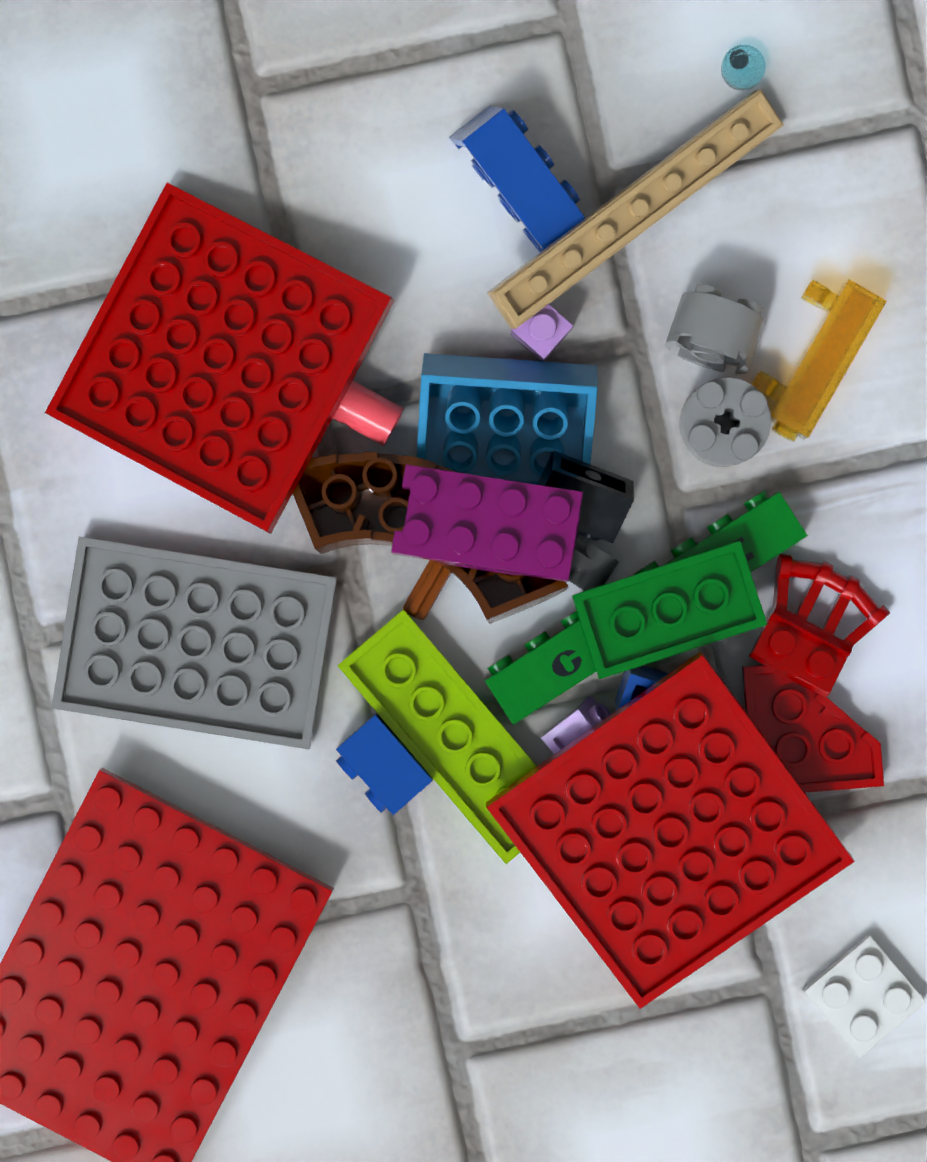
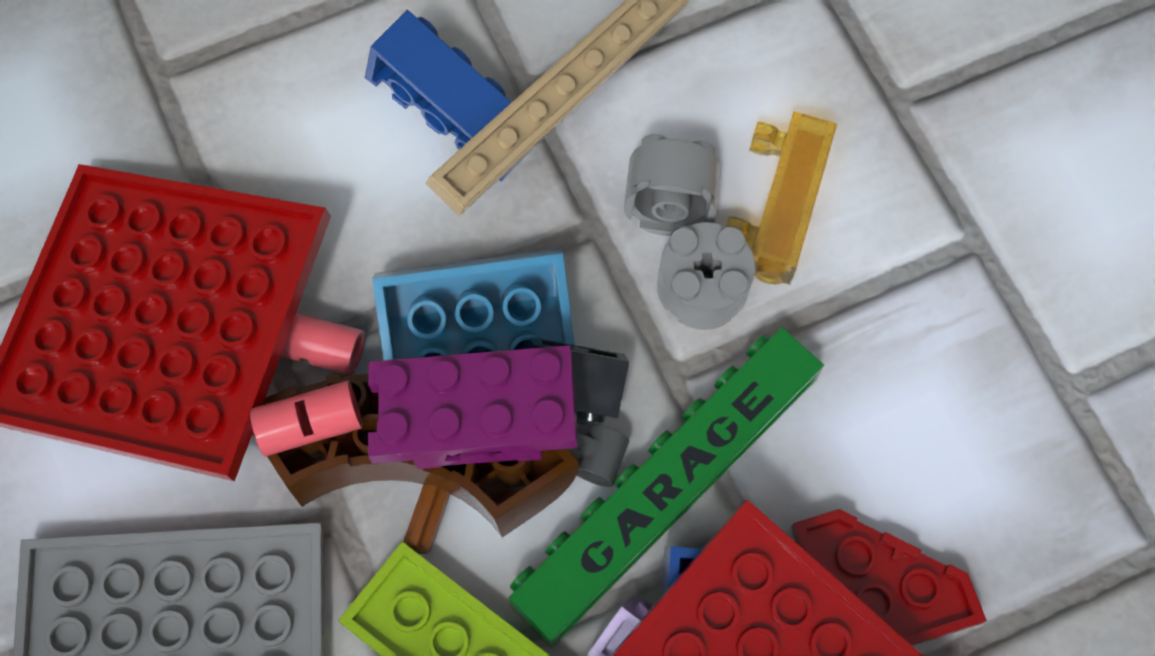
camera: 10 degrees left, 20 degrees down
lavender brick [510,304,573,361] -> none
green plate [571,541,768,679] -> none
red plate [748,554,890,698] -> none
none -> coral pin [250,380,363,457]

